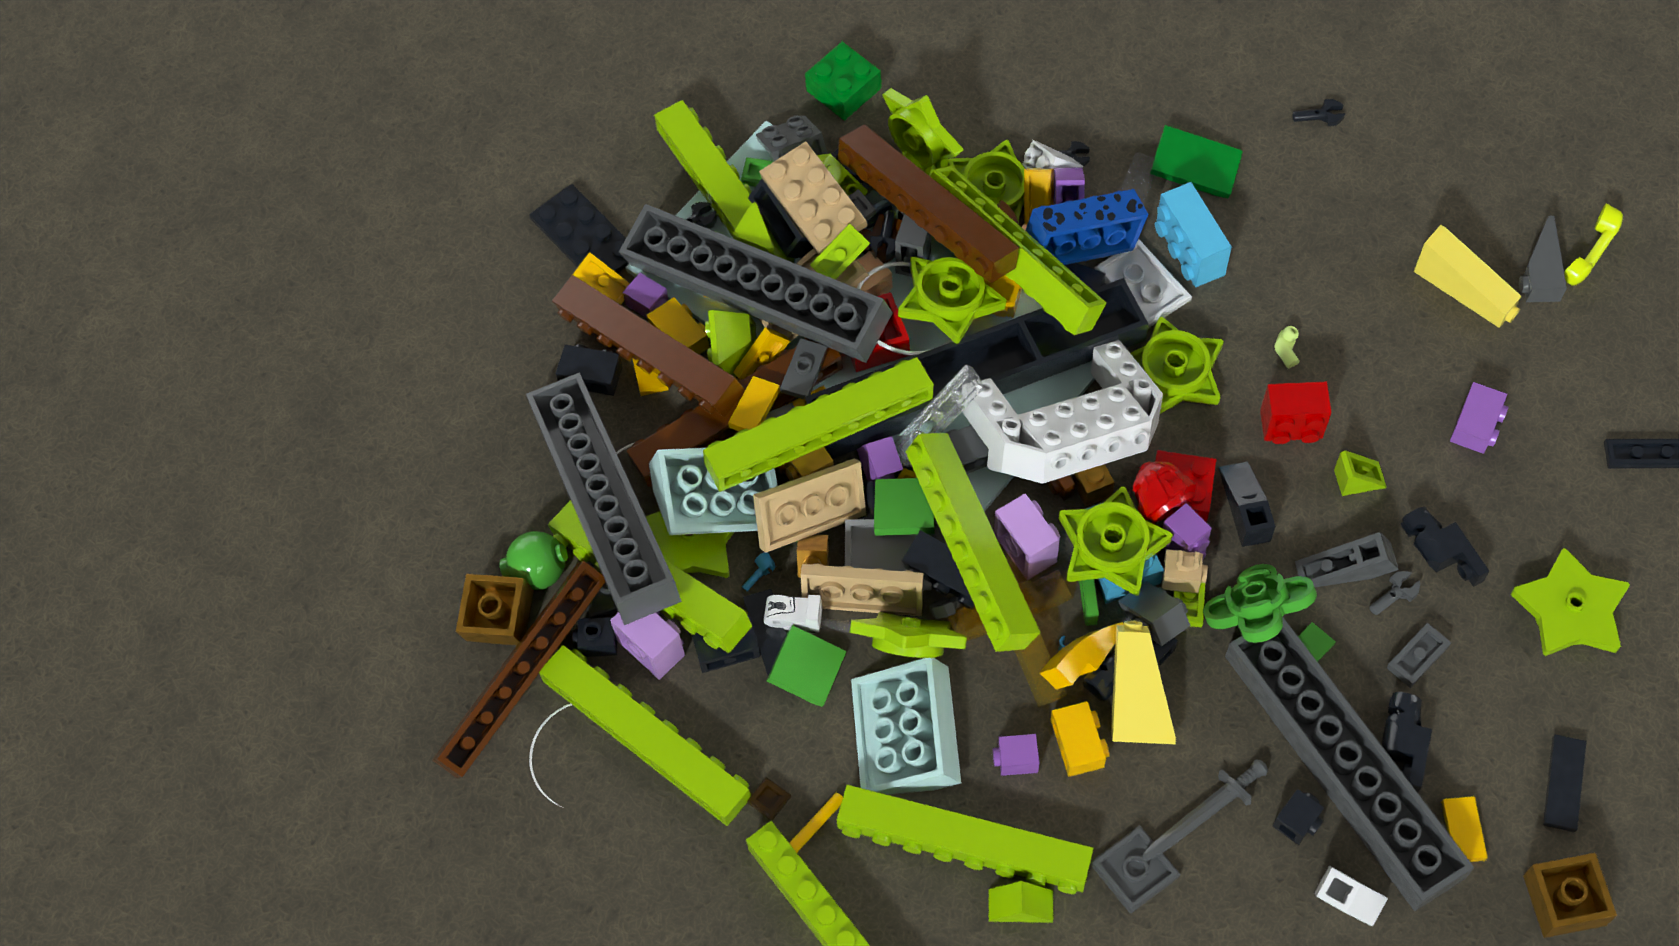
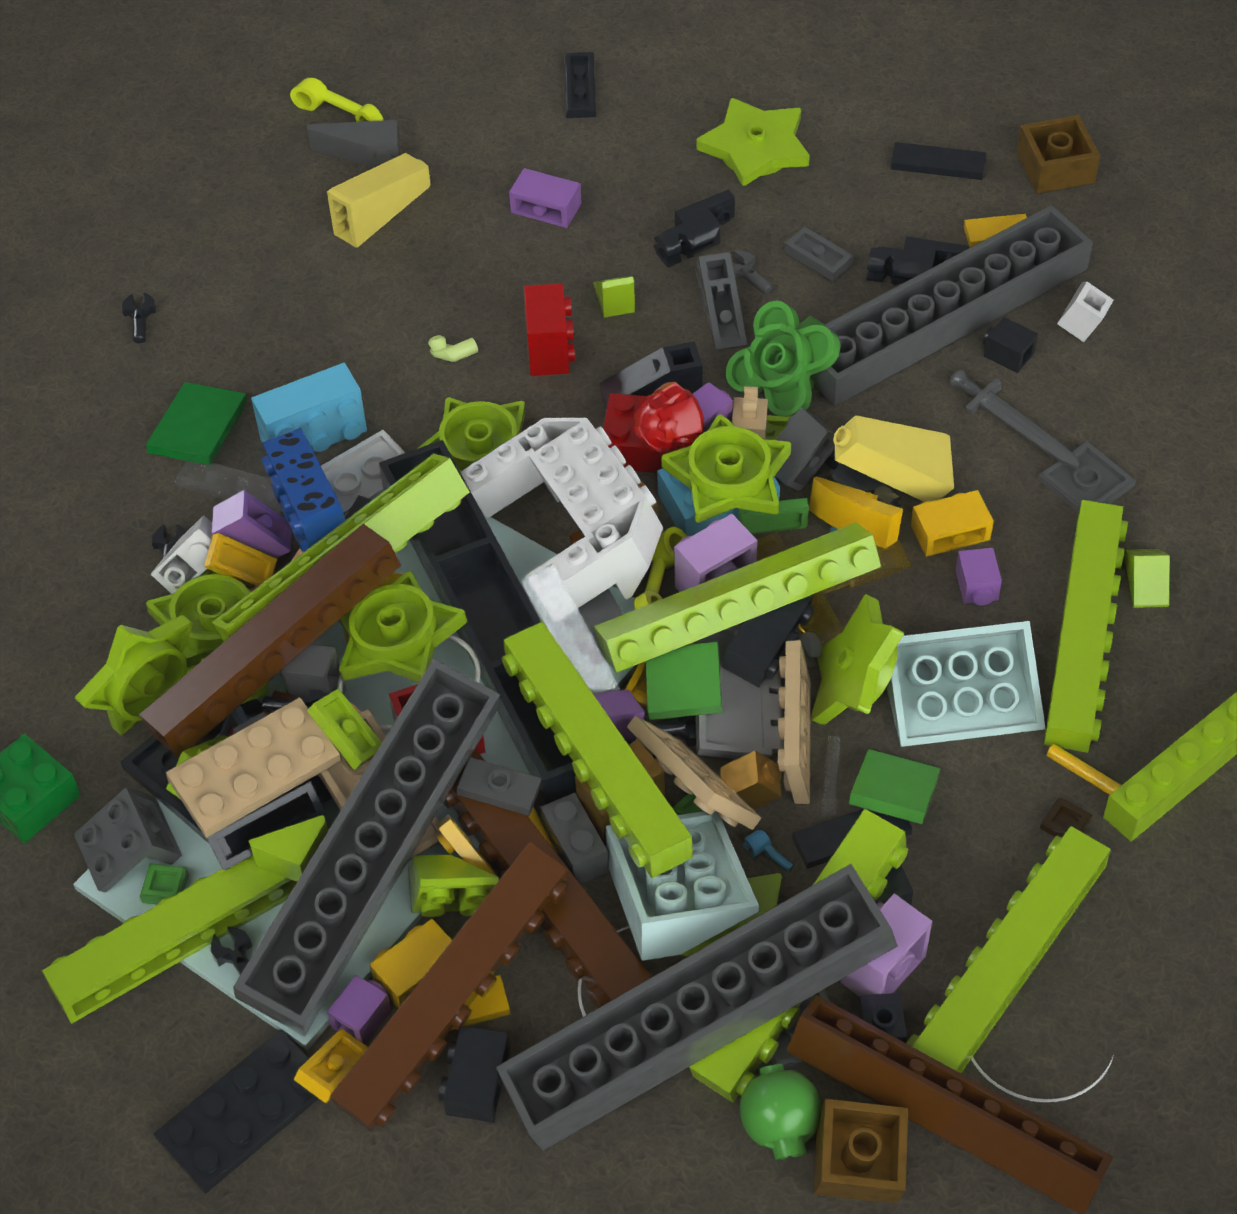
camera: 95 degrees left, 10 degrees down
yellow tile [728,376,780,431] -> none
white leg [764,595,822,632] -> none
none -> neon yellow piece [633,527,687,610]

